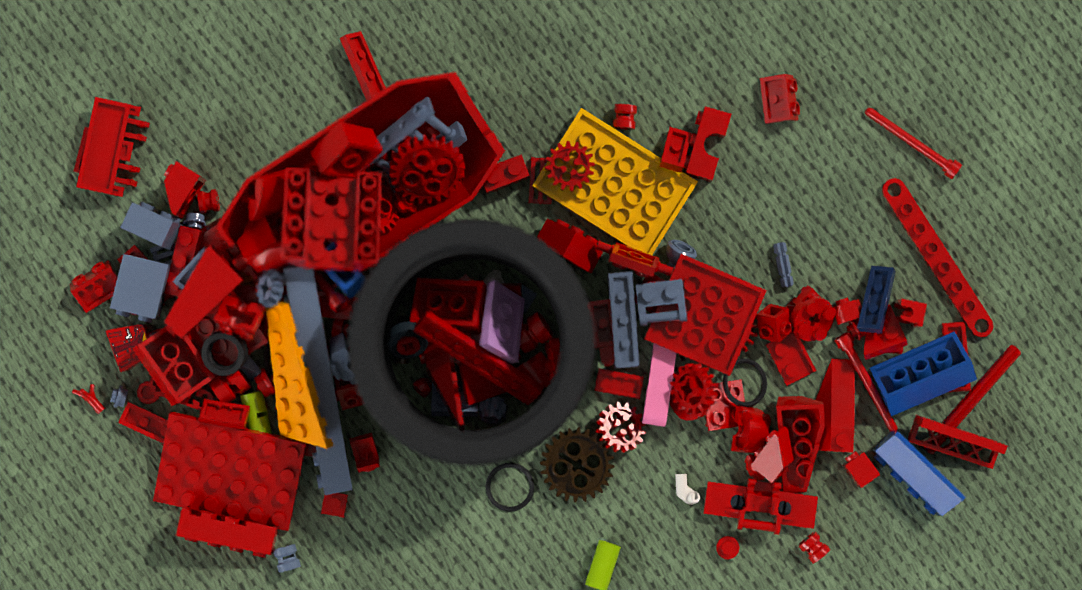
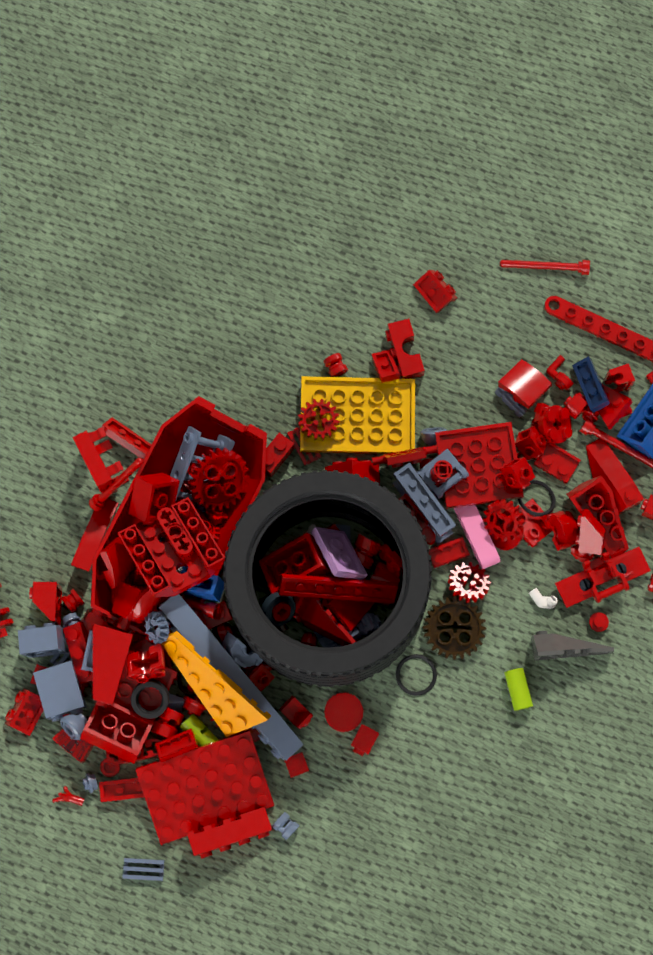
camera: 30 degrees left, 10 degrees down
none -> sand blue brick [60,713,87,740]
none -> red slope [71,499,119,572]
none -> red piece [72,427,130,494]
none -> red piece [89,458,144,511]
none -> sand blue tile [123,858,165,881]
none -> red beam [157,507,194,559]
none -> red tile [325,693,363,732]
none -> red brick [351,724,379,757]
none -> red wheel [430,460,453,484]
none -> red slope [498,359,552,409]
none -> red brick [501,457,536,489]
none -> dark grey wedge [531,631,614,661]
none -> red plate [546,355,573,390]

